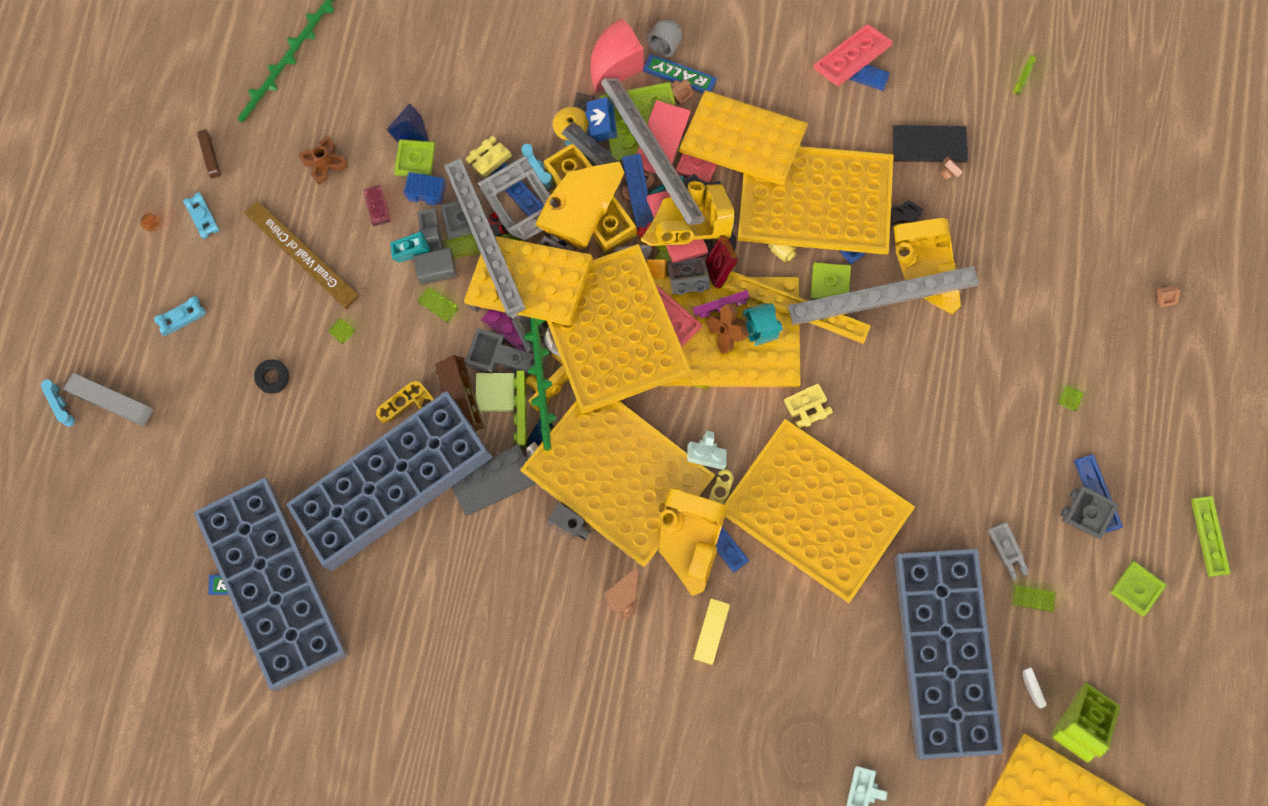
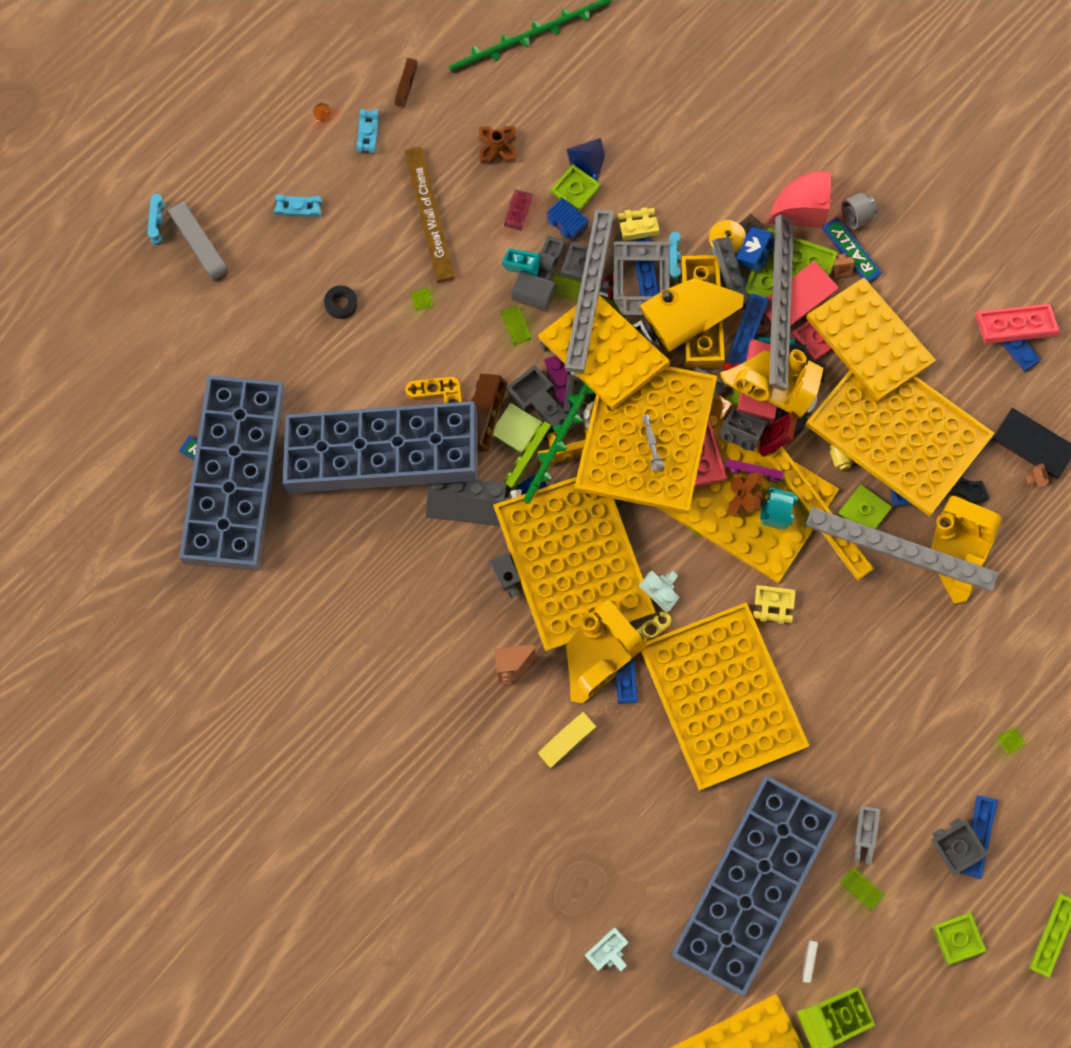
camera: 30 degrees right, 0 degrees up
none -> light grey piece [642,415,665,472]

